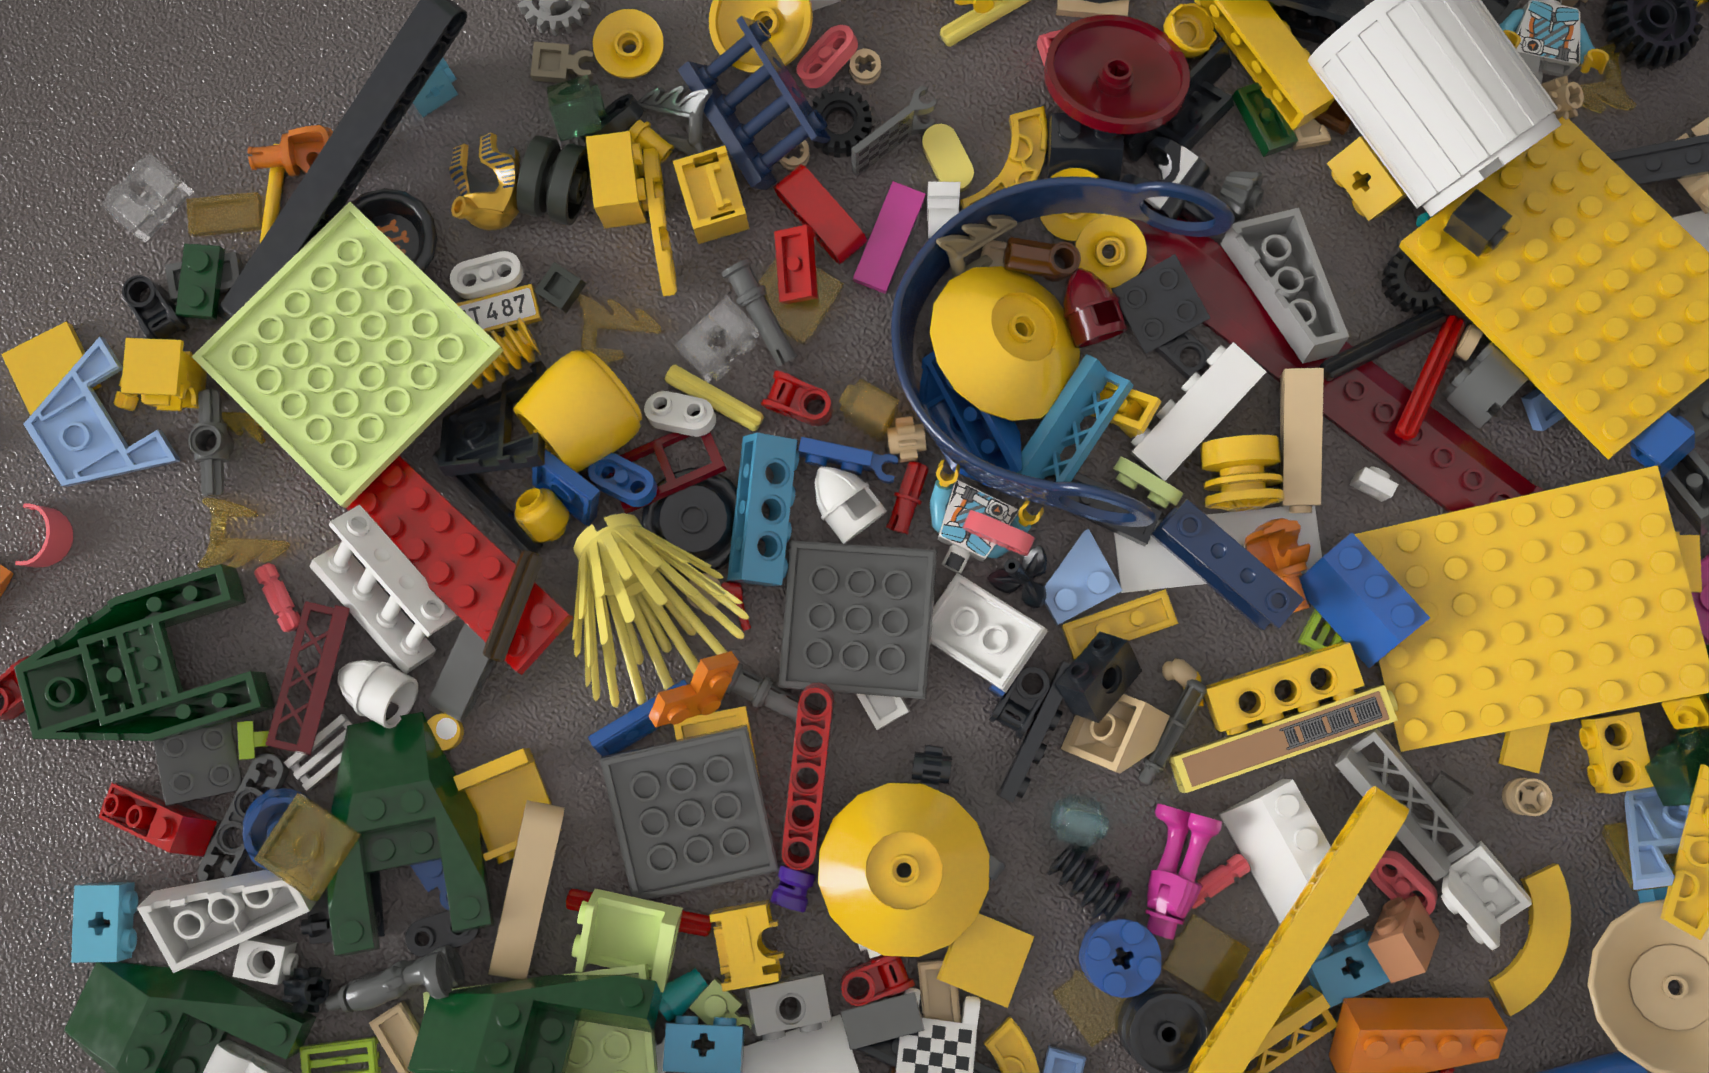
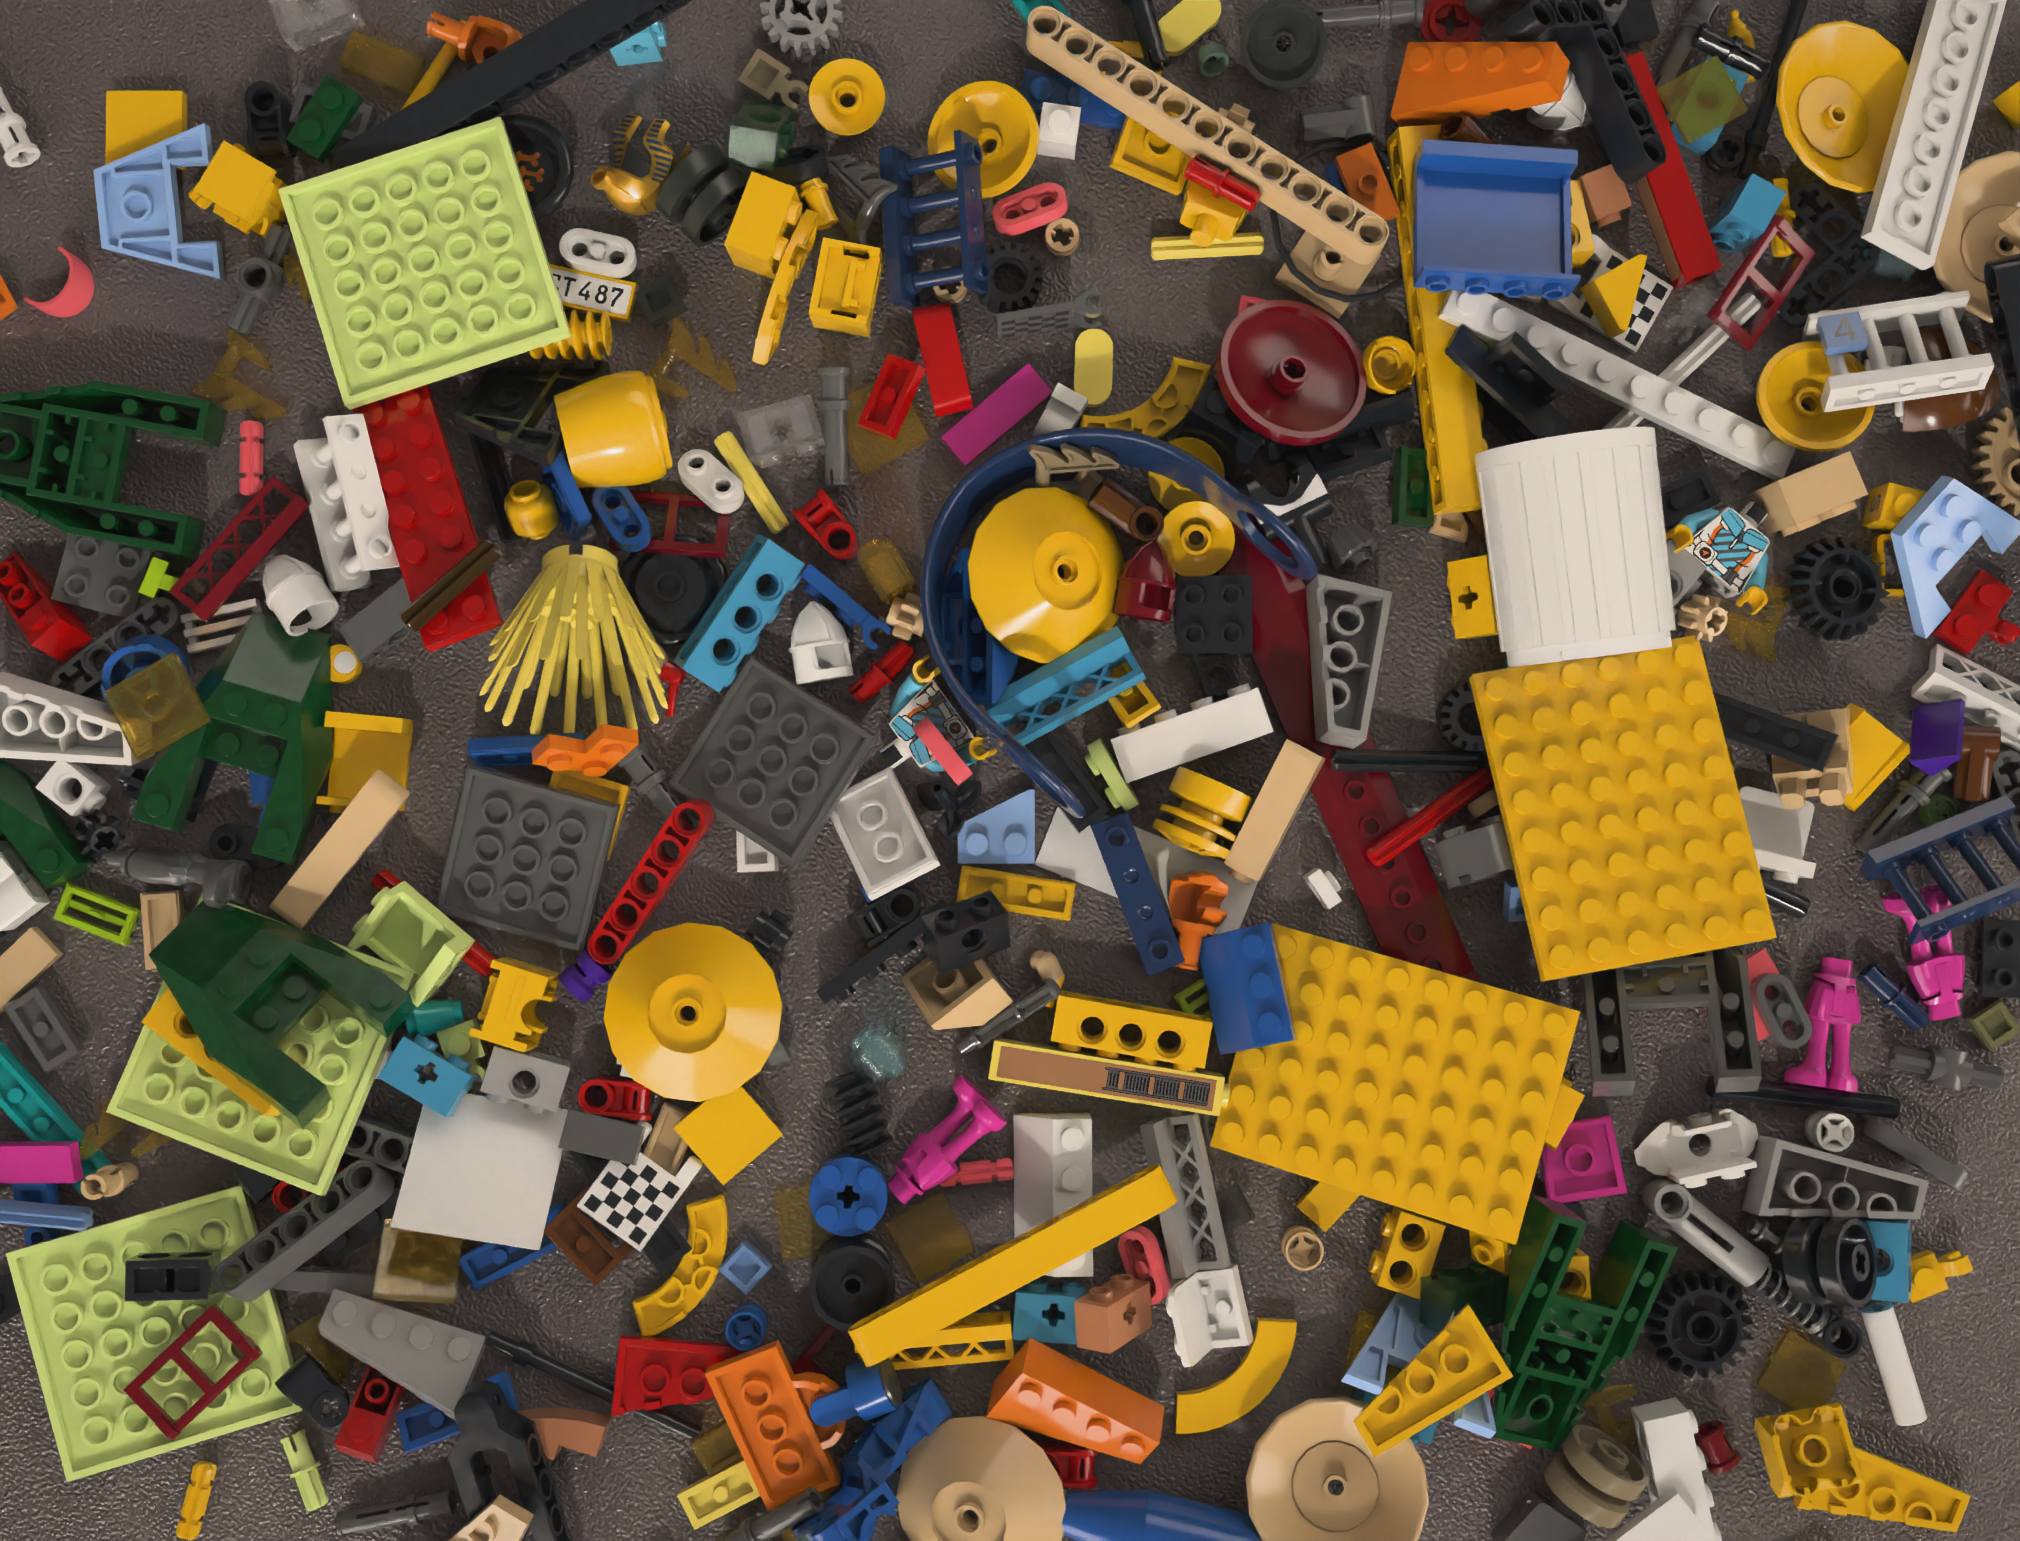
camera: 25 degrees right, 5 degrees up
black brick [1444,189,1512,257] -> none
blue brick [1630,412,1695,478] -> none

